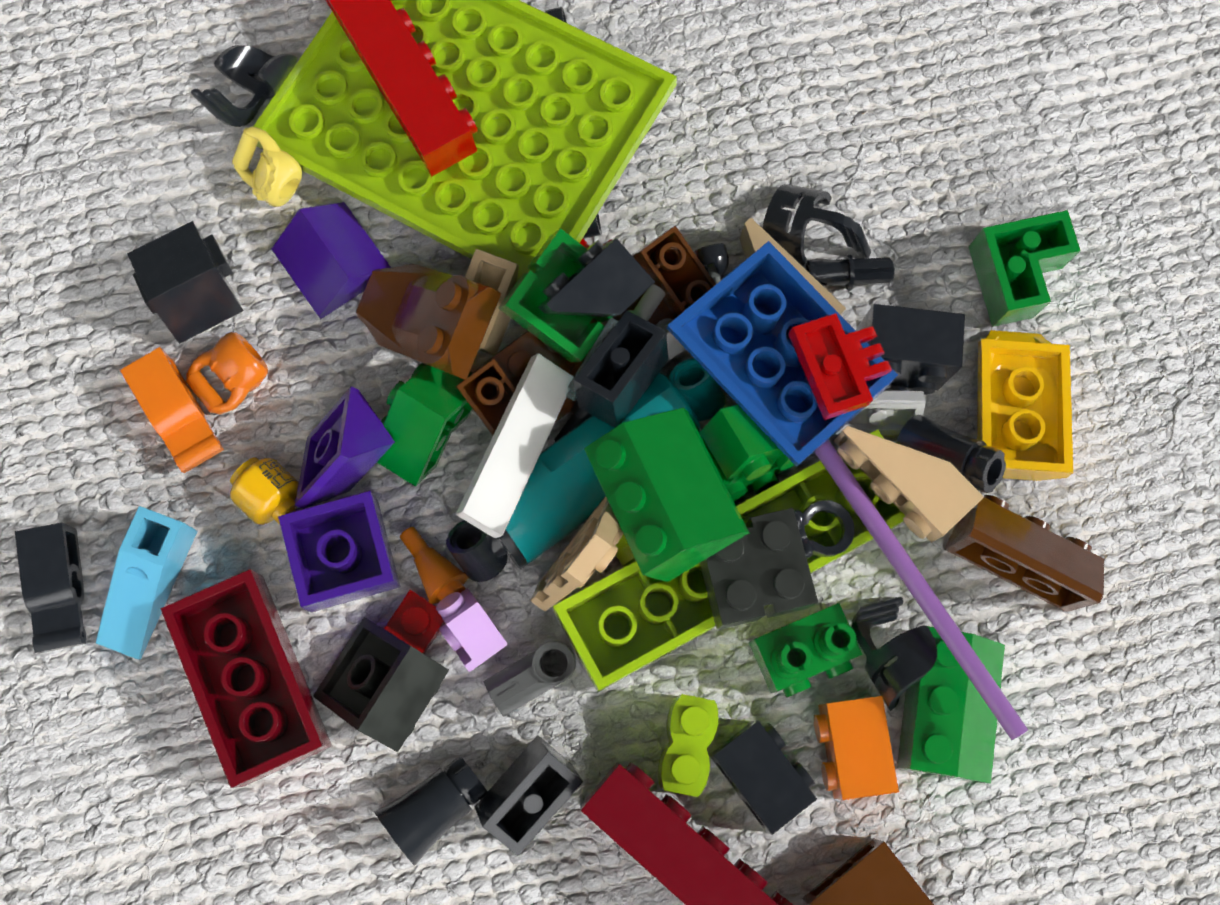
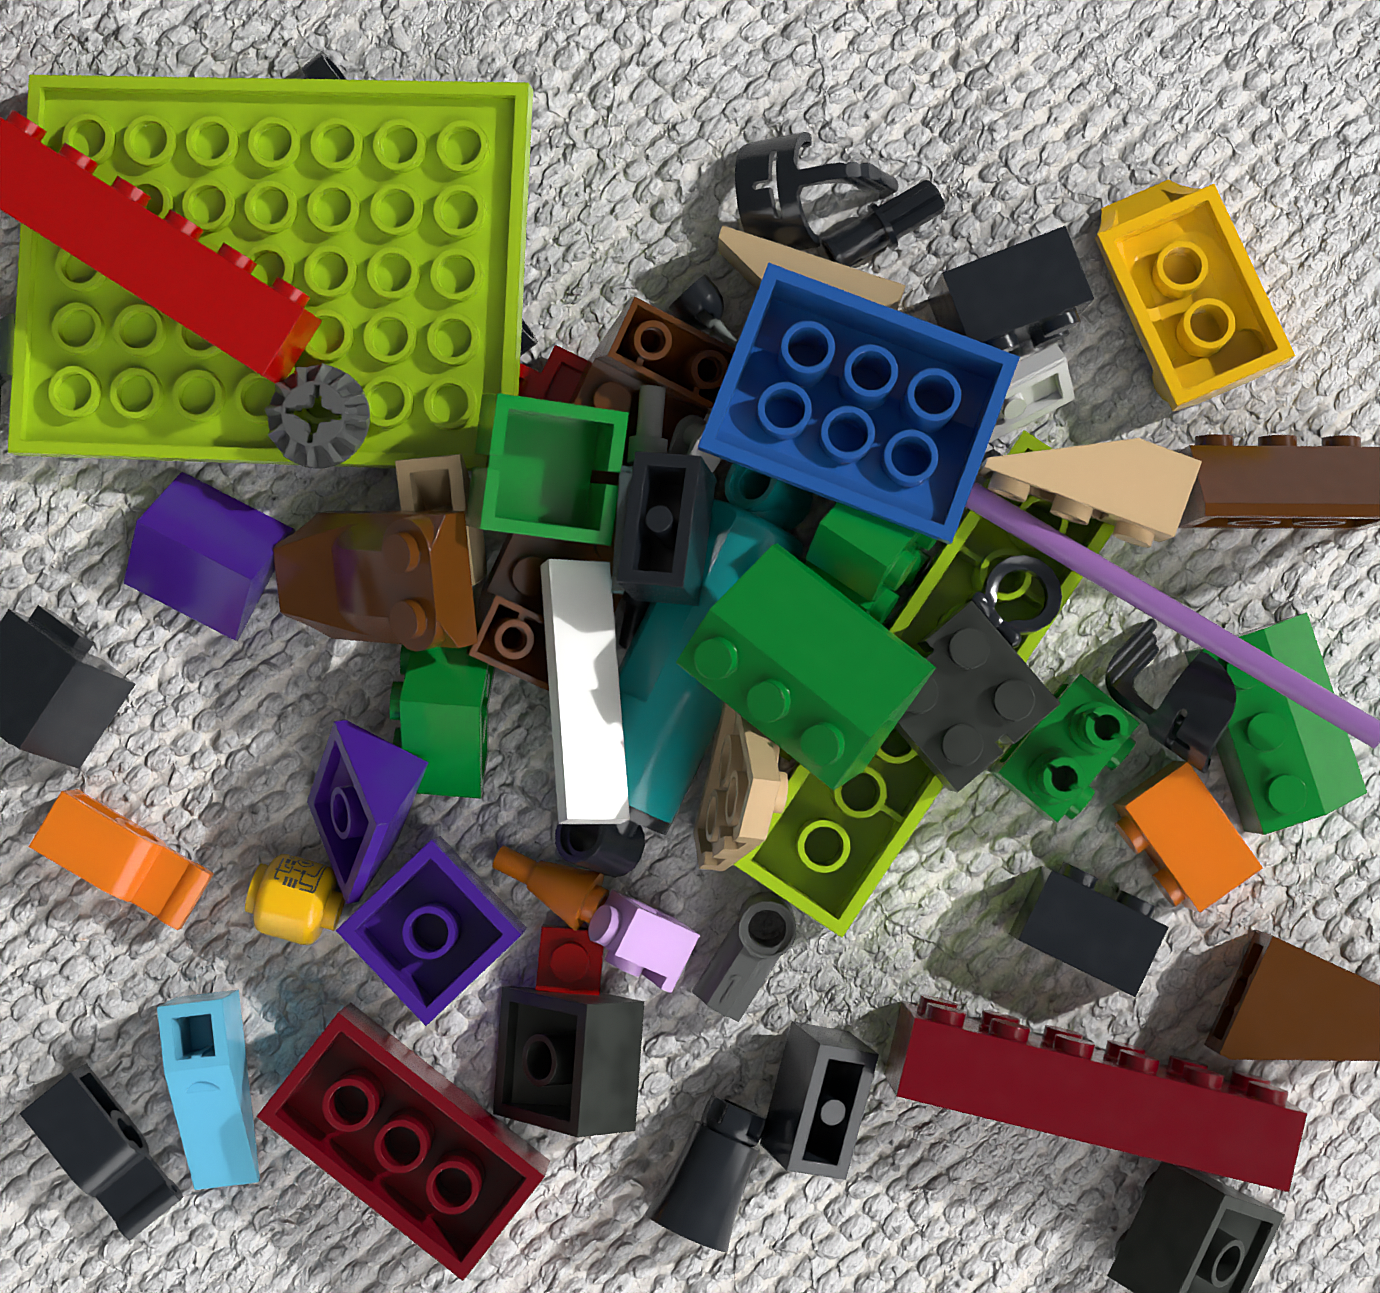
camera: 20 degrees left, 10 degrees up
orange piece [186,332,268,415] -> none
light yellow piece [232,127,302,207] -> none
black slope [538,238,655,317] -> none
lime brick [658,694,718,797] -> none
red hinge [789,313,892,420] -> none
black plant [896,415,1006,493] -> none
green brick [968,210,1081,327] -> none
none -> dark grey gear [264,363,370,469]

